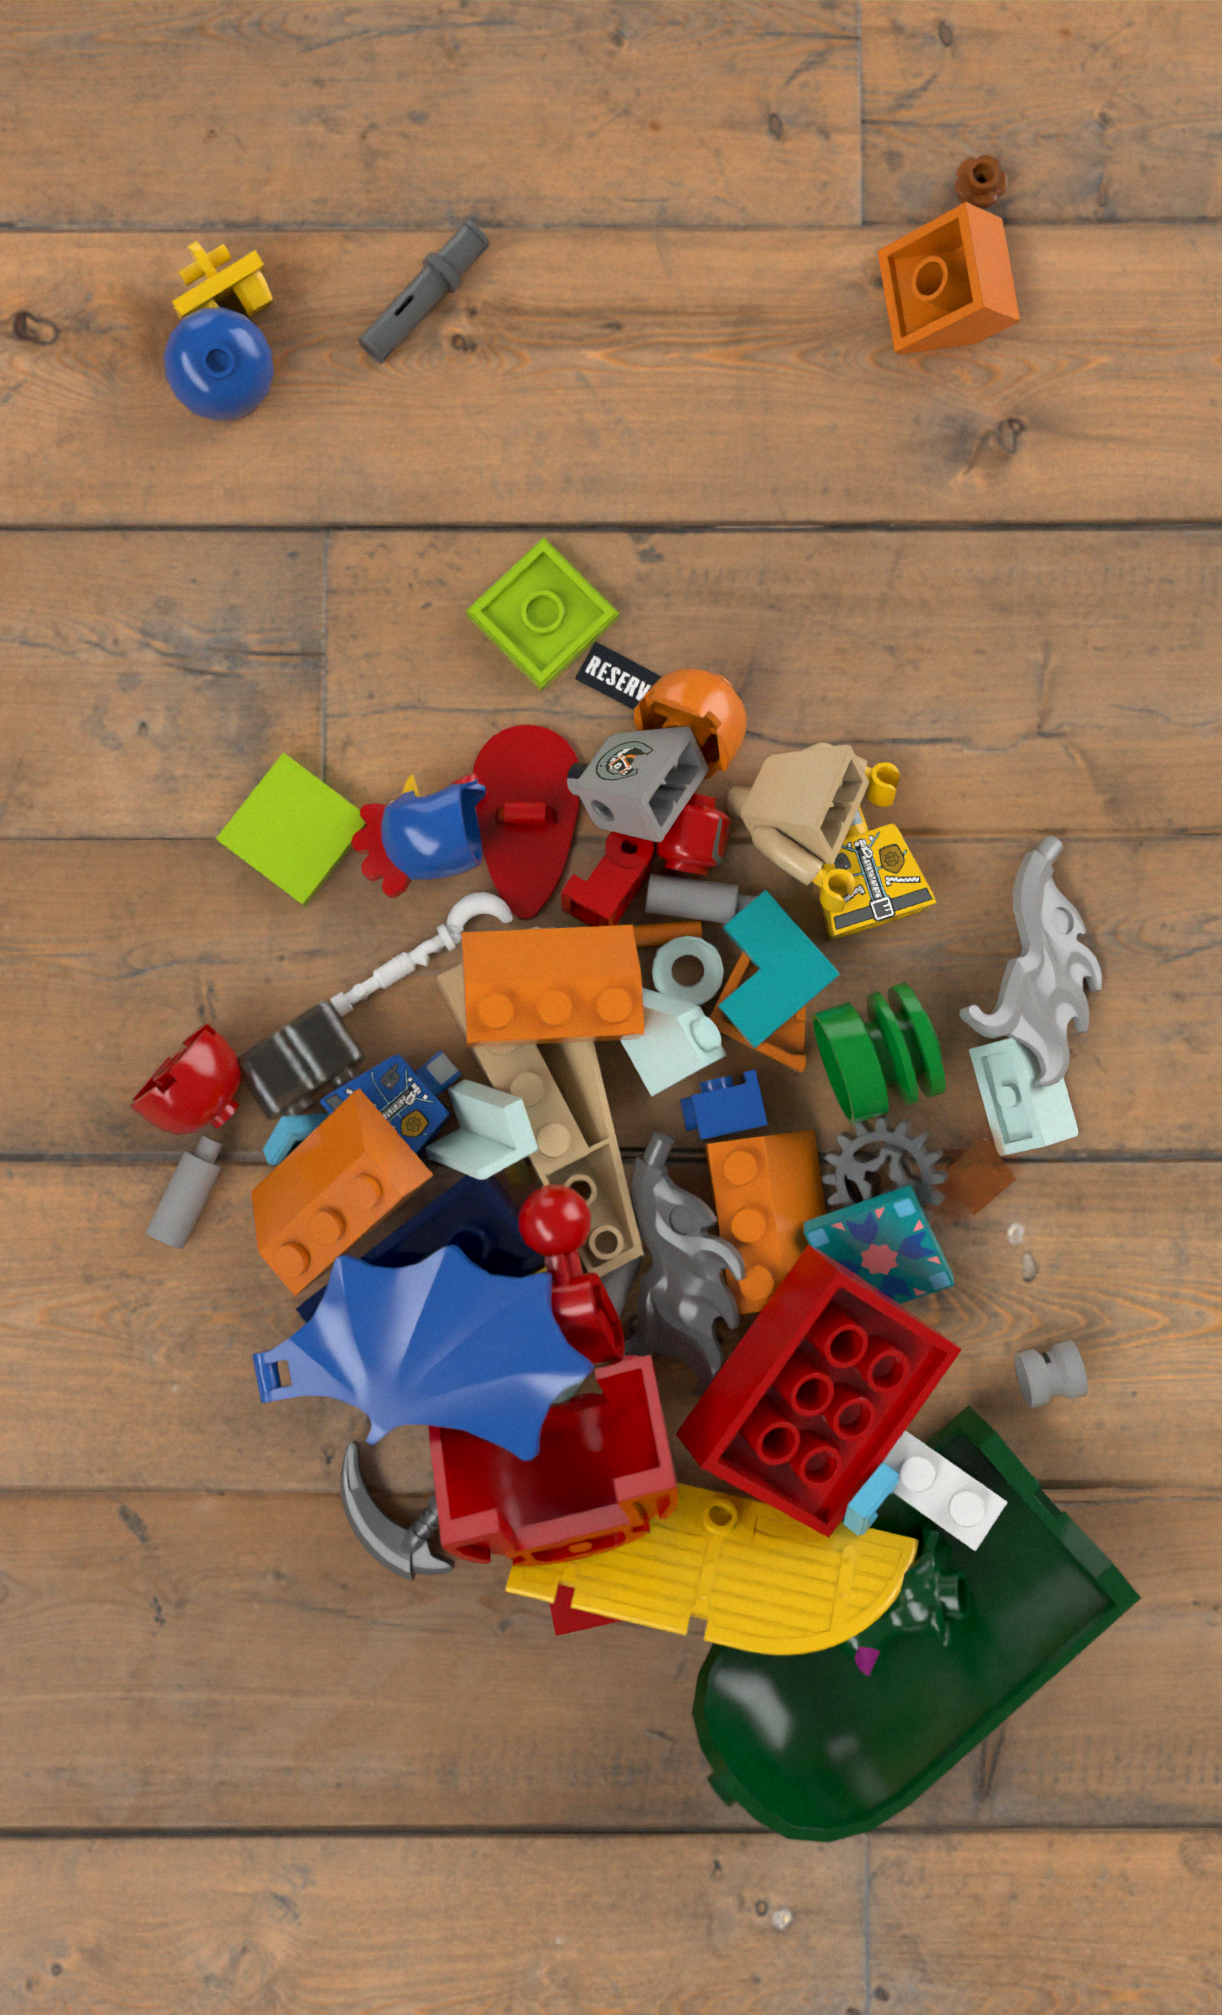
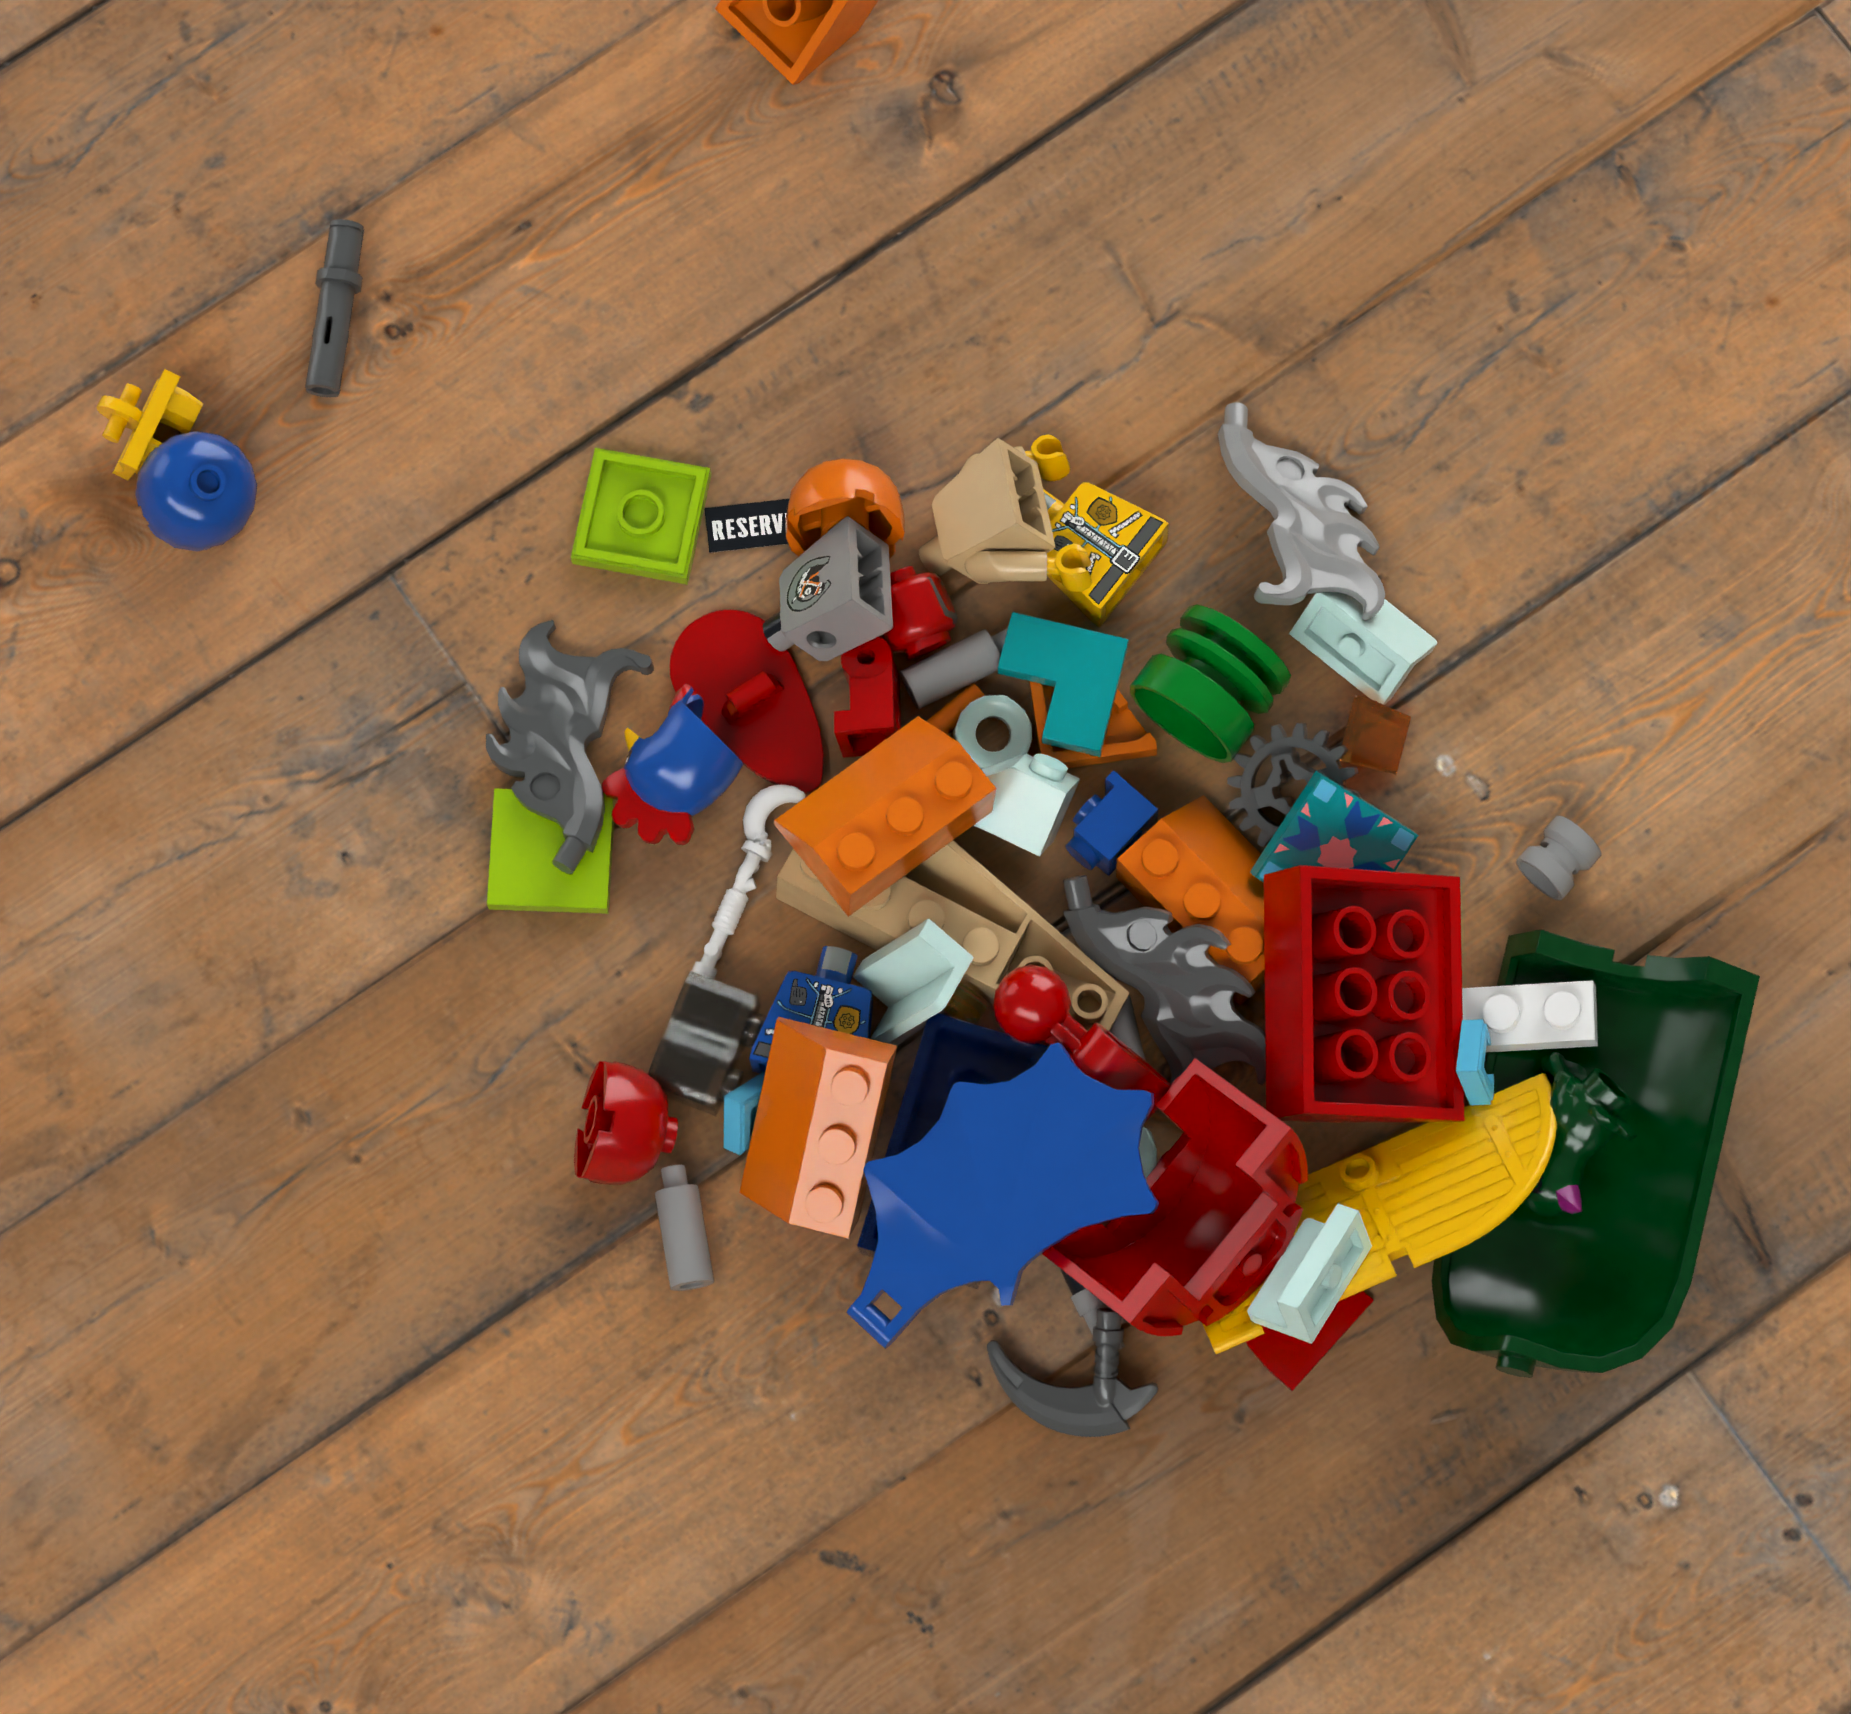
camera: 30 degrees left, 10 degrees down
none -> dark grey piece [486,620,654,874]
none -> light aqua panel [1247,1203,1372,1344]

